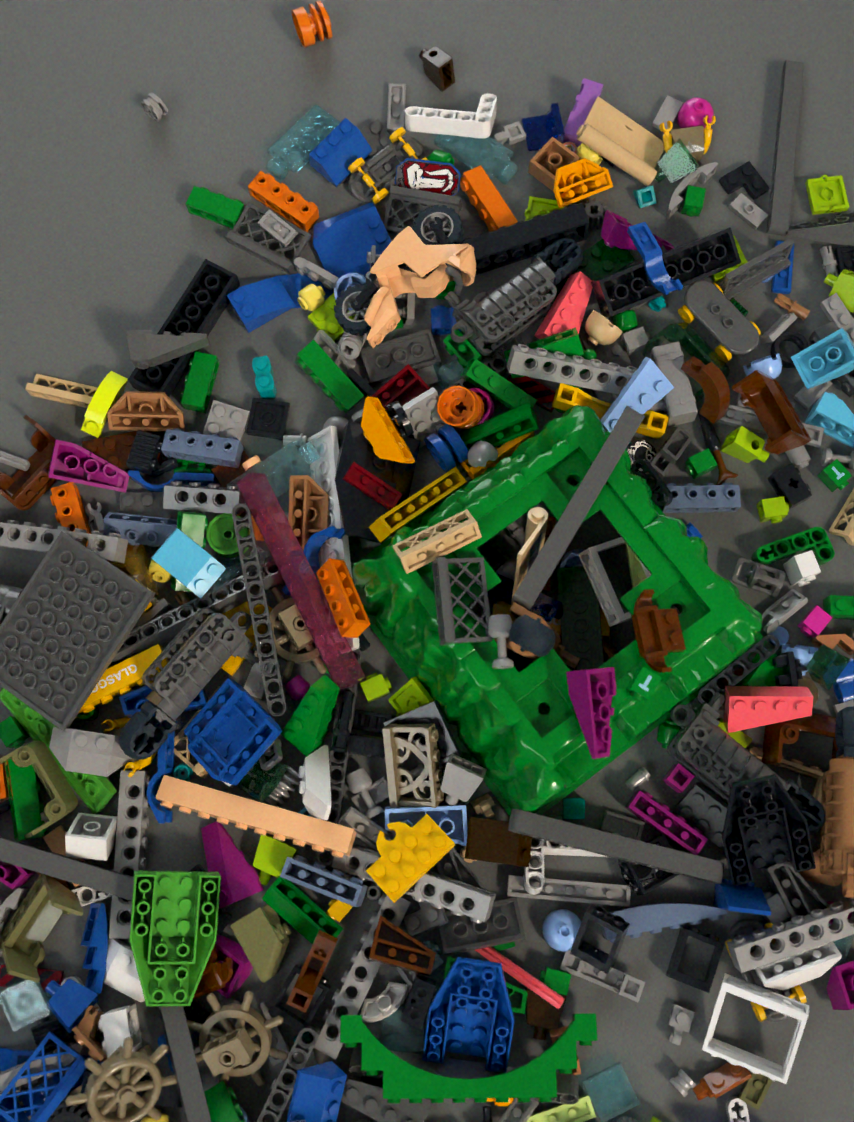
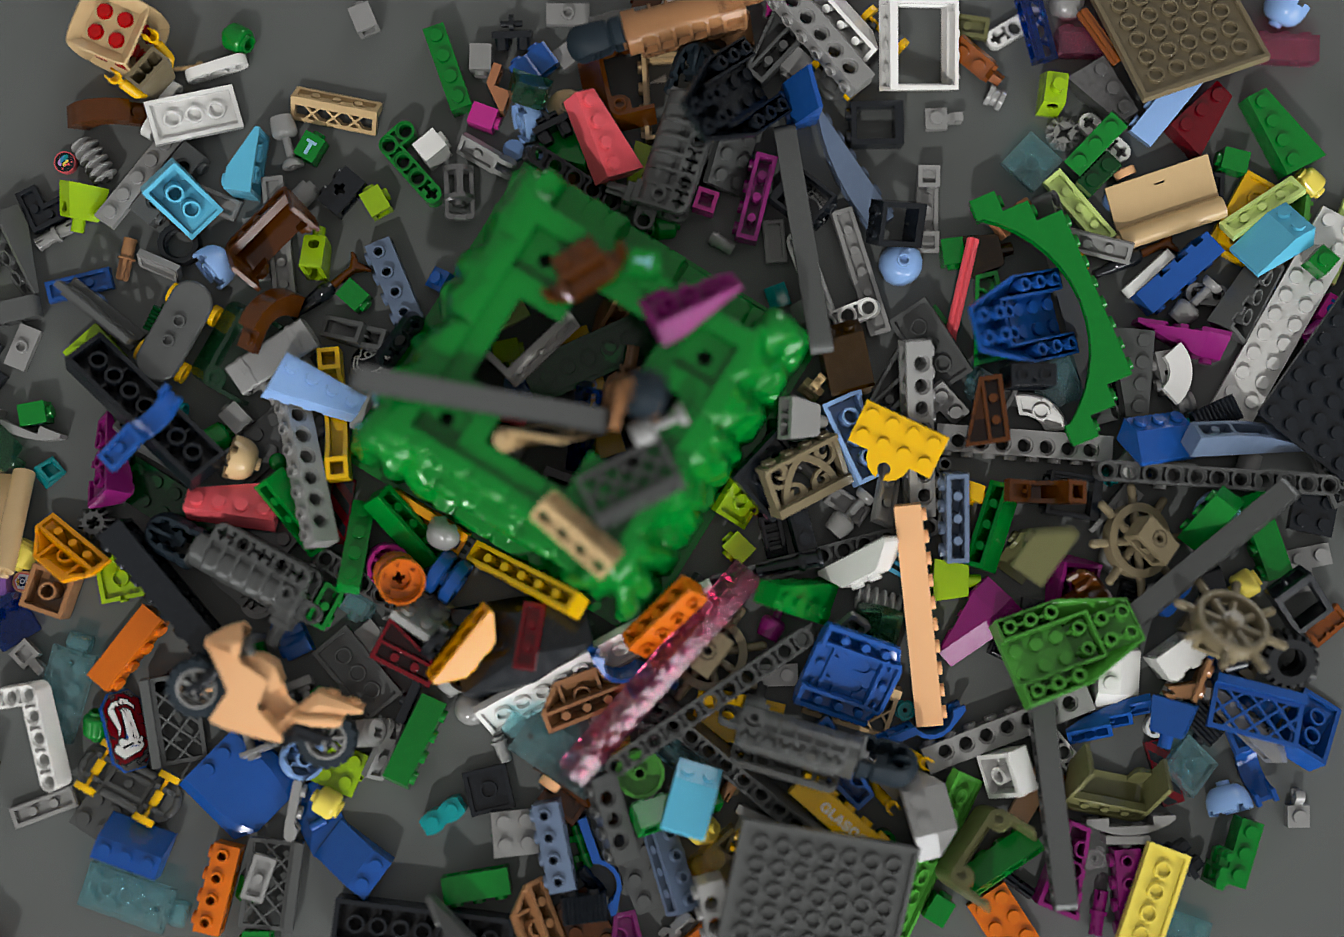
camera: 120 degrees left, 10 degrees up
none -> lime brick [492,337,525,368]

